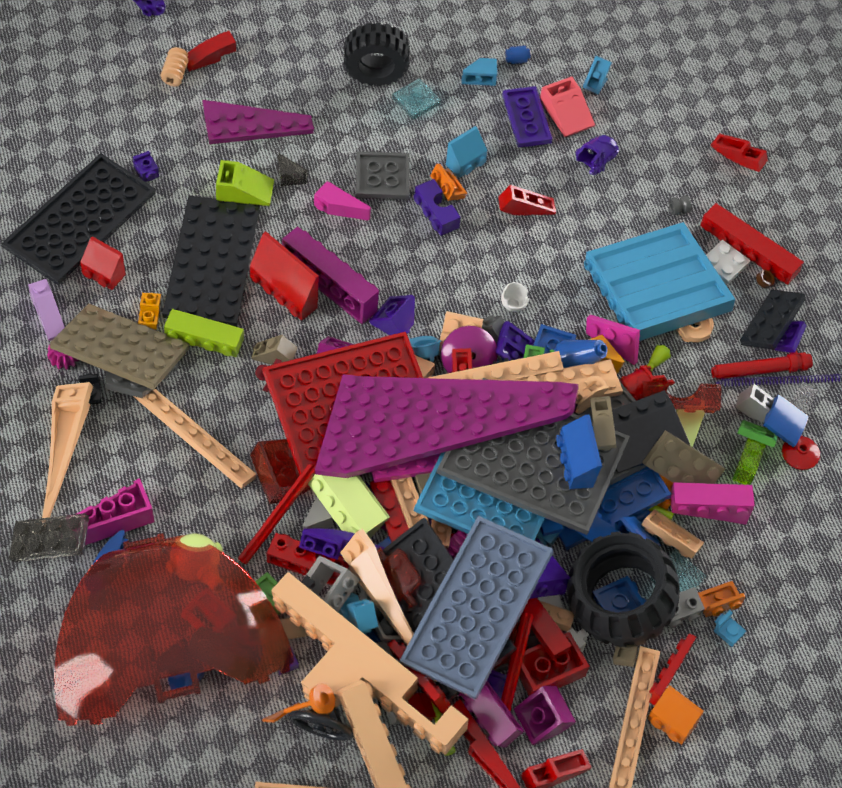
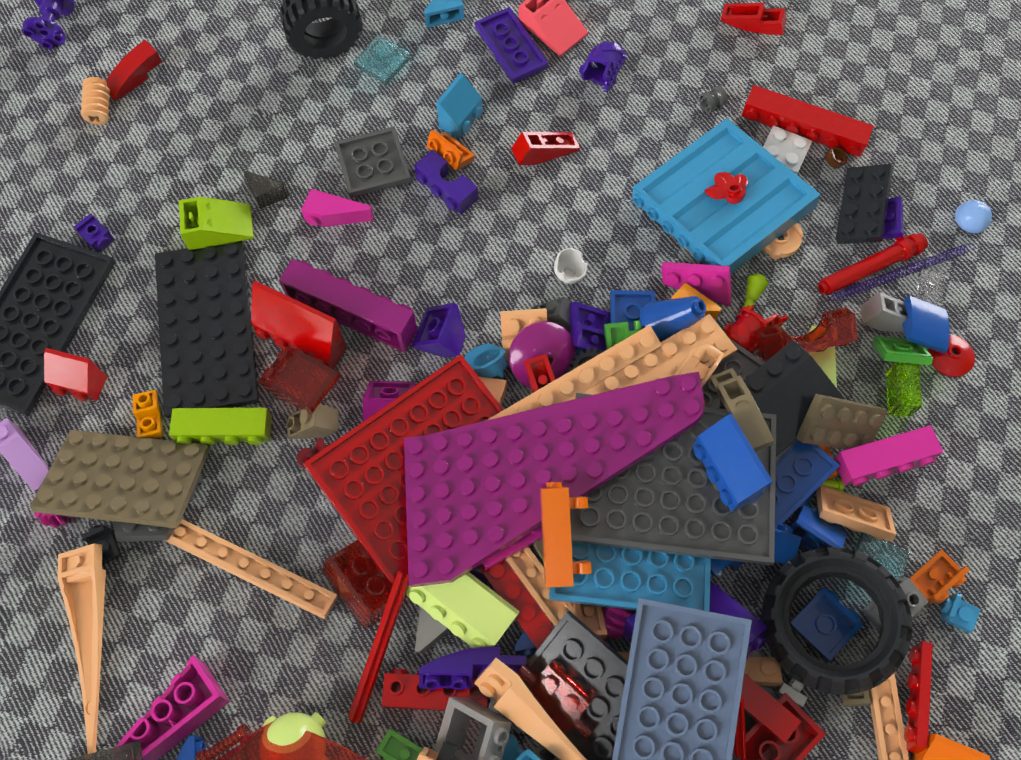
camera: 10 degrees left, 10 degrees up
magenta wing [202,100,314,145] -> none
none -> clear red slope [258,346,341,413]
none -> orange brick [540,482,592,588]
none -> red plate [705,172,748,204]

